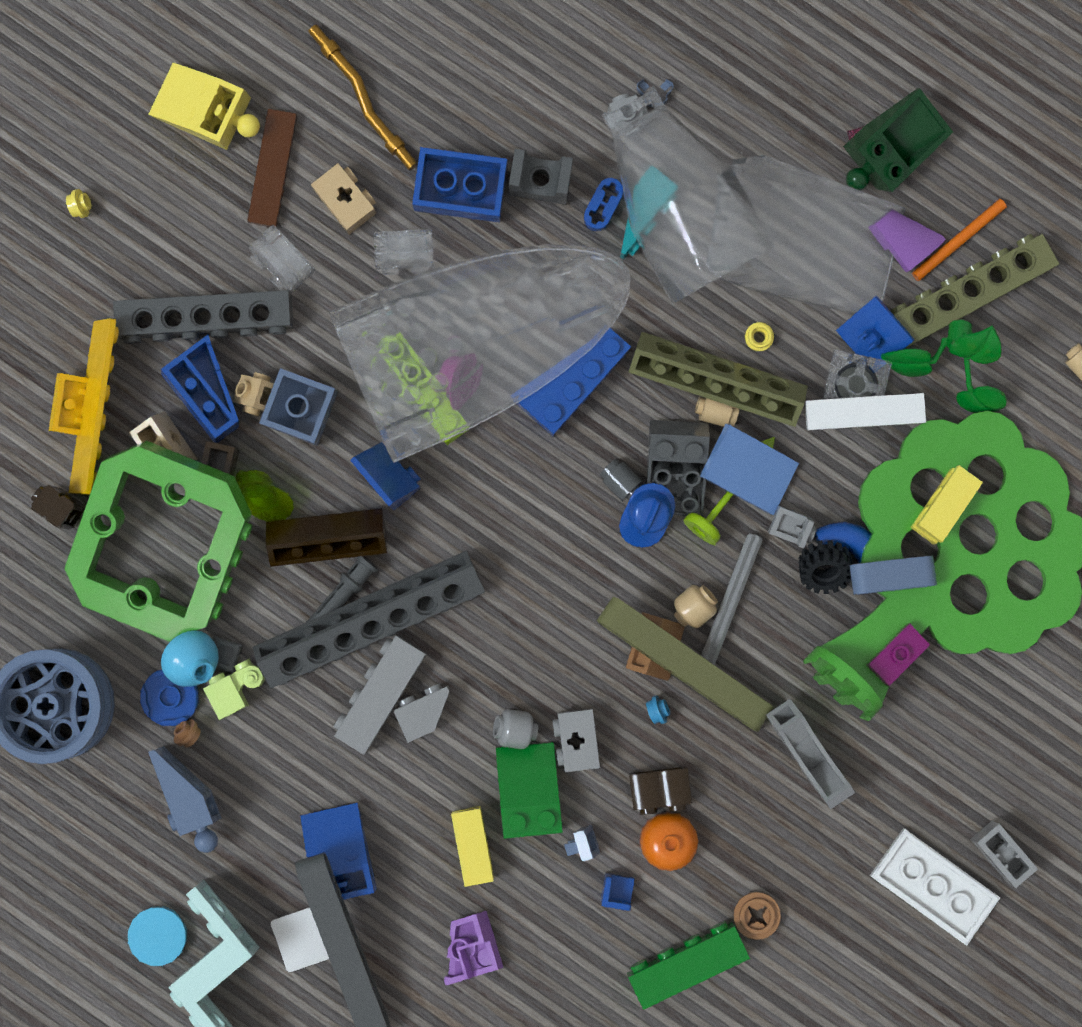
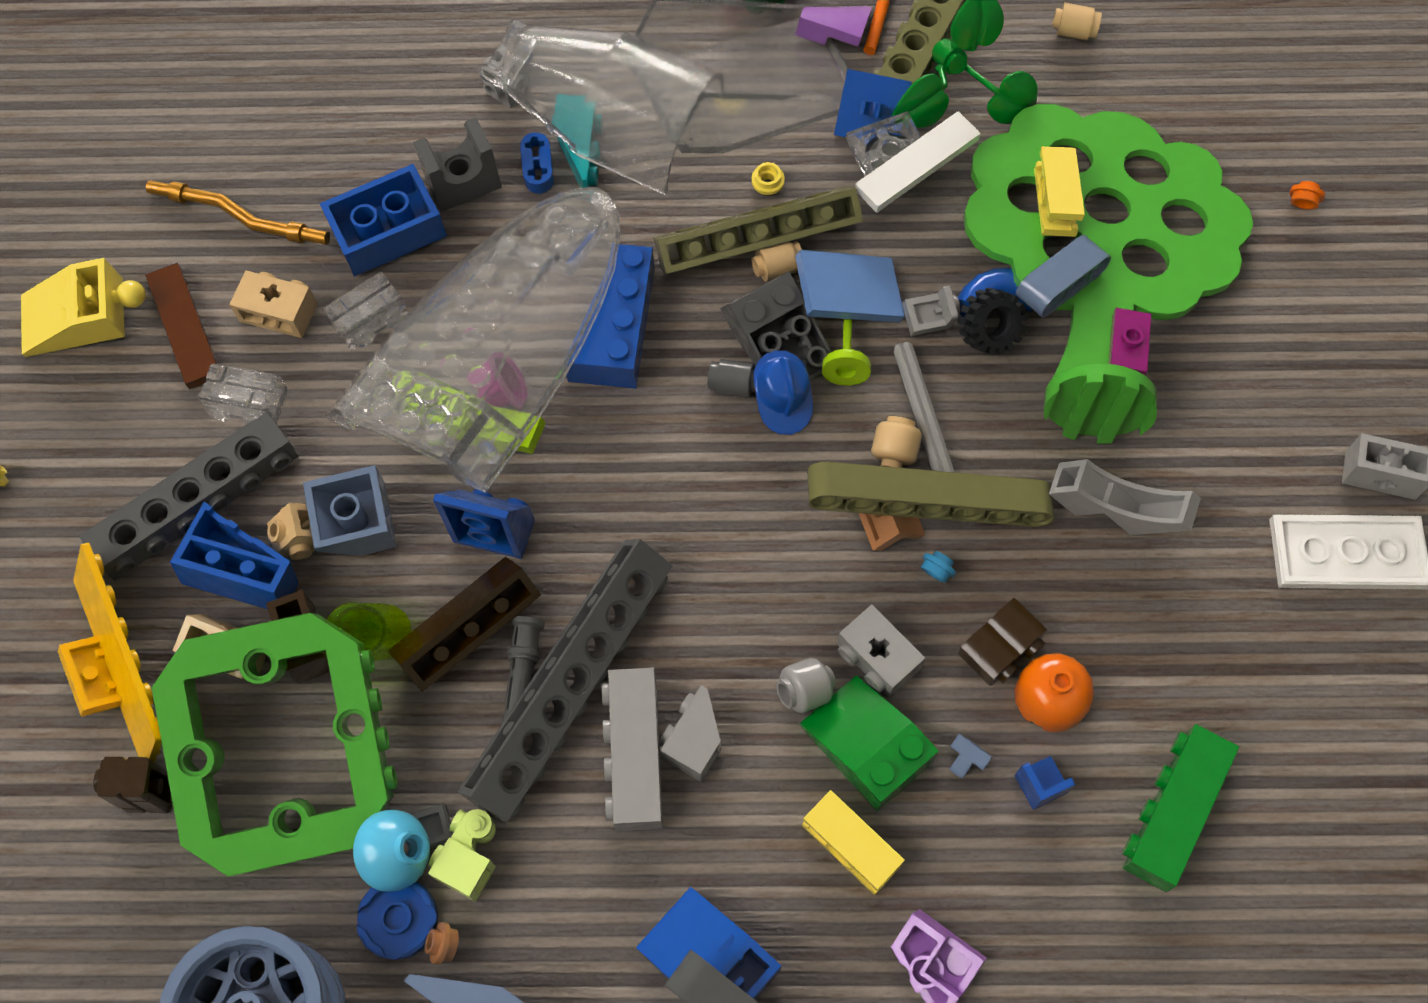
camera: 30 degrees left, 20 degrees down
medium nougat gear [734,892,781,940] -> none

